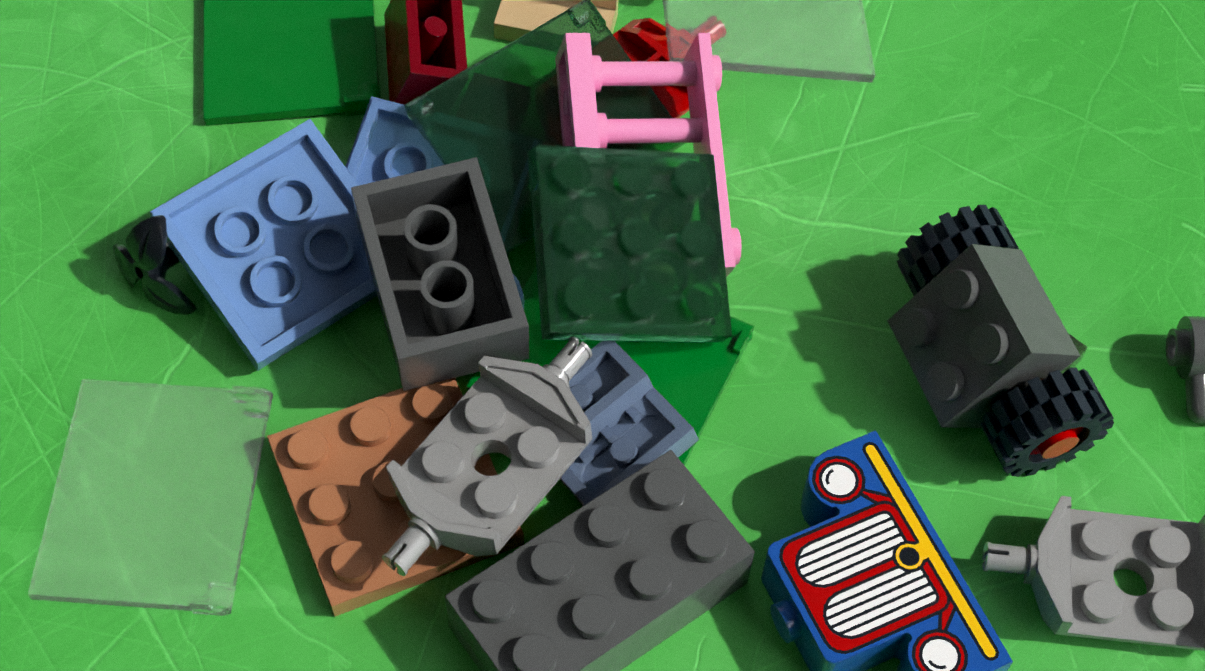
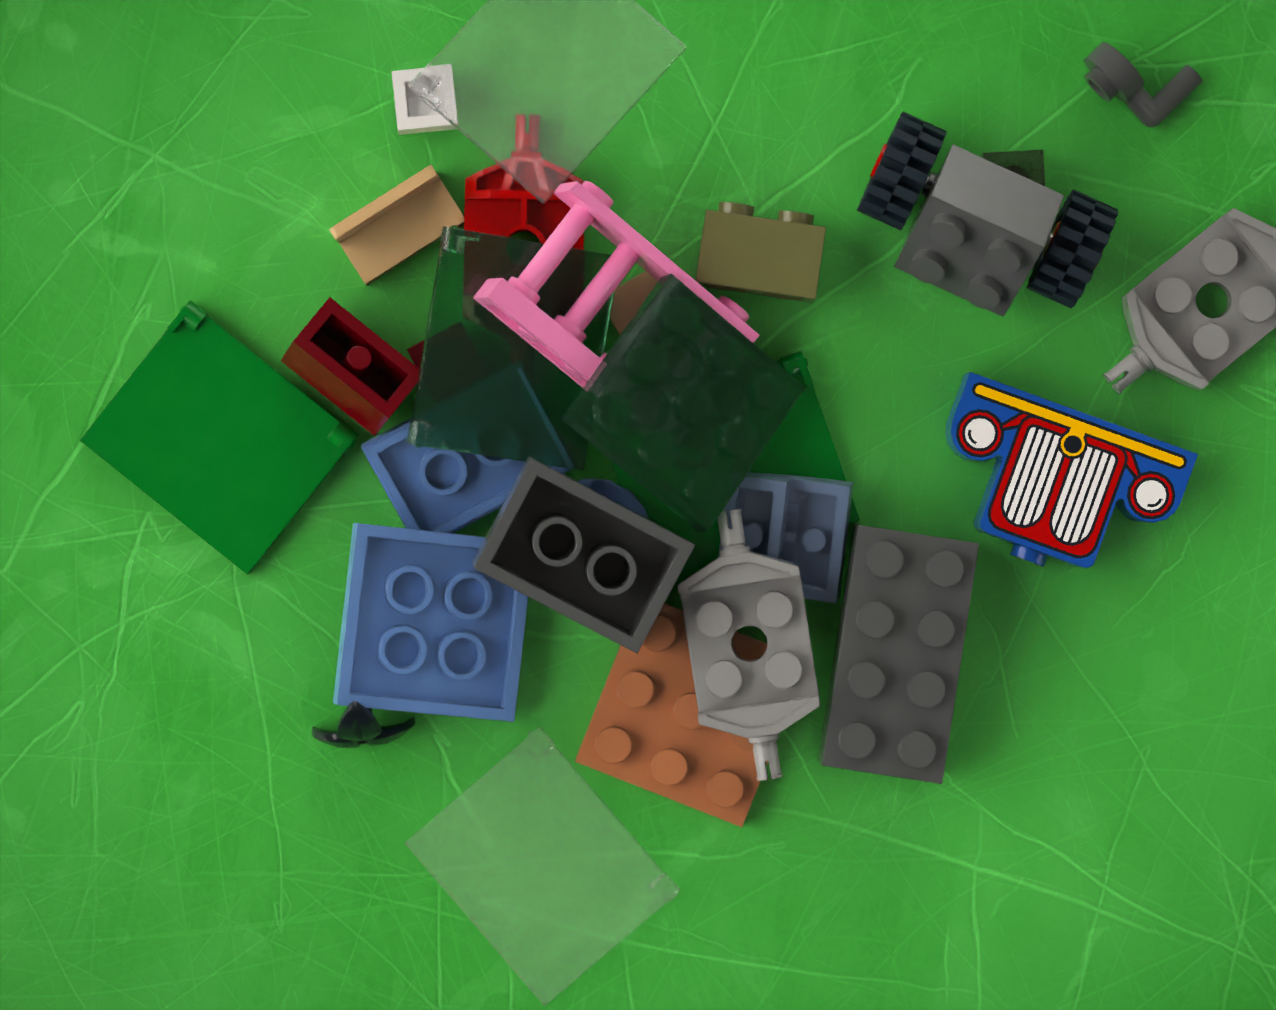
camera: 45 degrees left, 30 degrees up
none -> olive brick [695,202,826,303]

